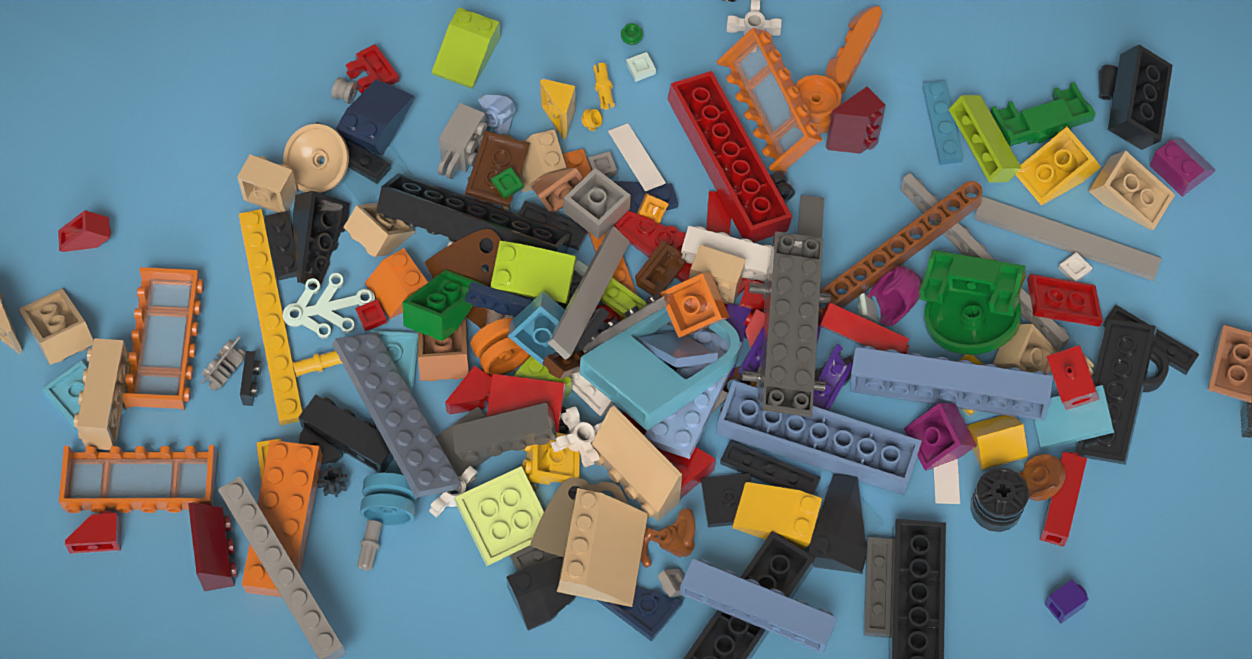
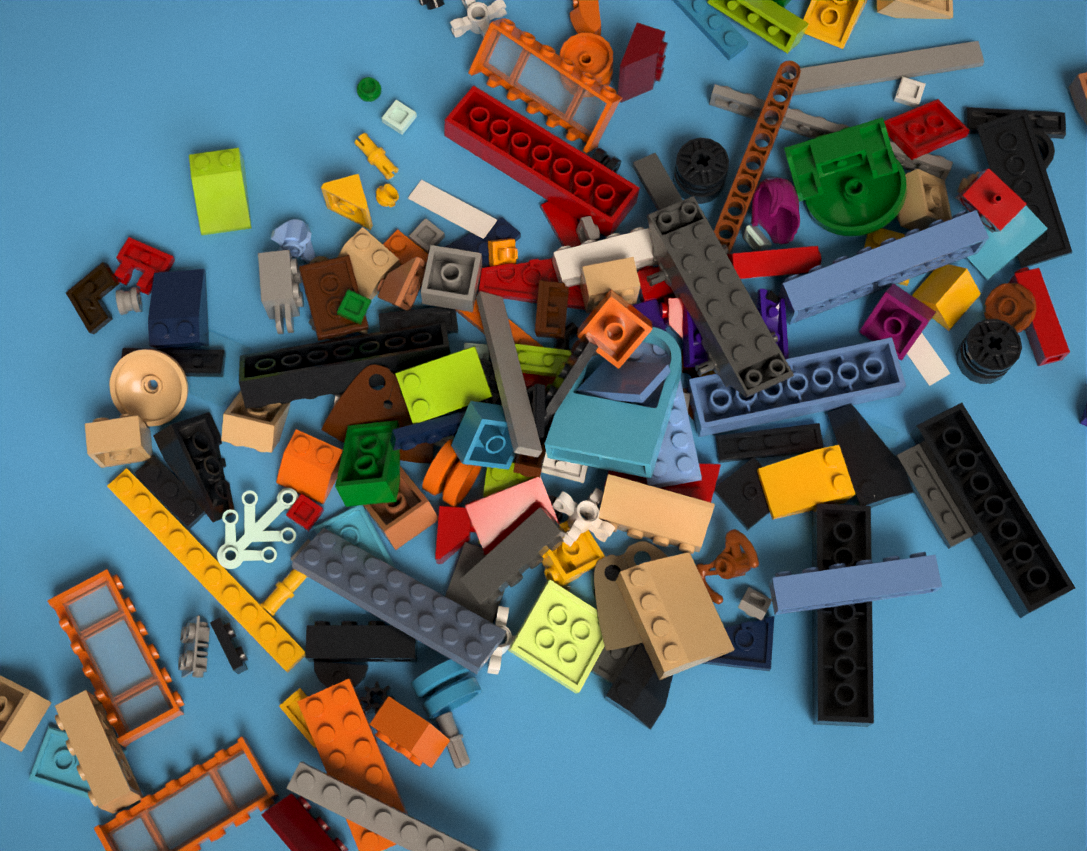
camera: 30 degrees left, 10 degrees up
none -> dark brown tile [66,262,120,334]
none -> orange brick [369,696,450,768]
none -> light grey plate [576,216,600,244]
none -> black wheel [673,138,729,204]

